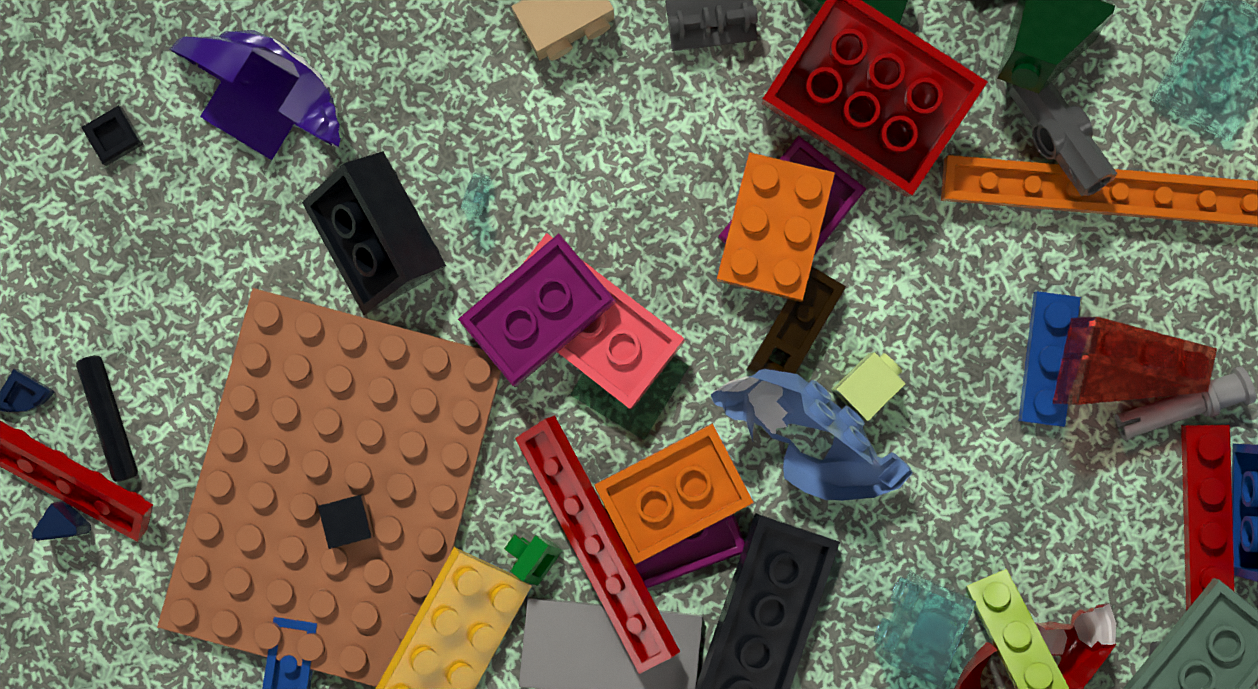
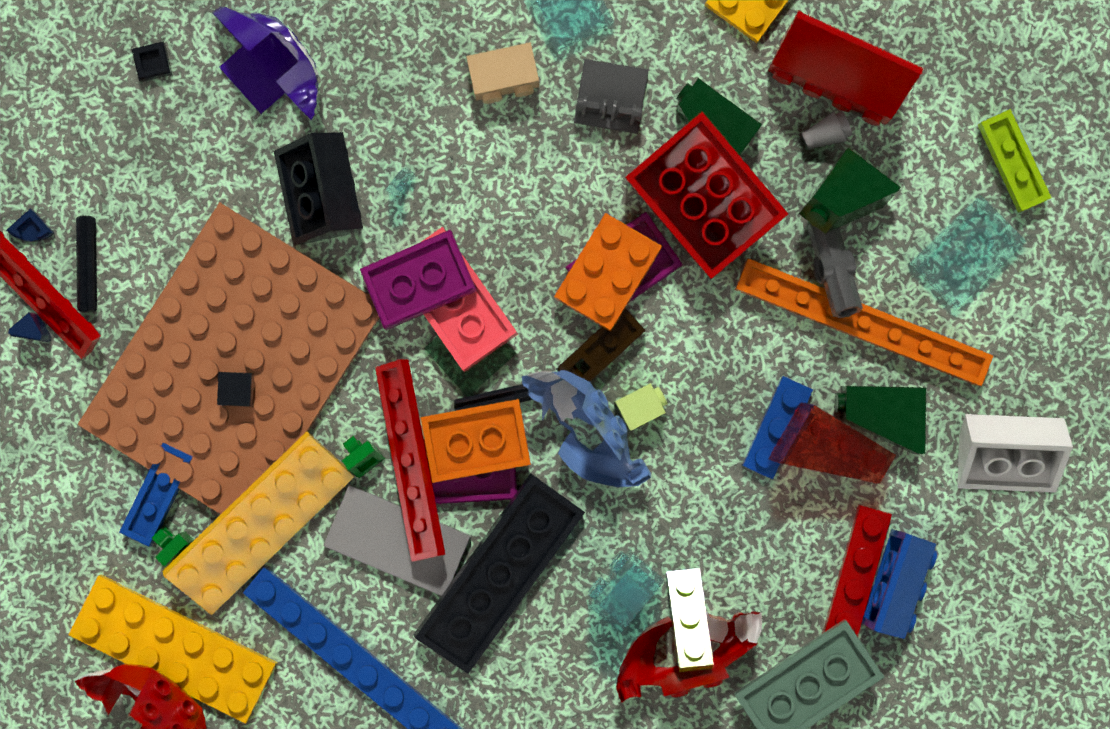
camera: 10 degrees right, 0 degrees up
light grey pin [1115,366,1256,441] -> none
none -> black axle [454,384,533,411]
none -> dark green slope [835,386,926,454]

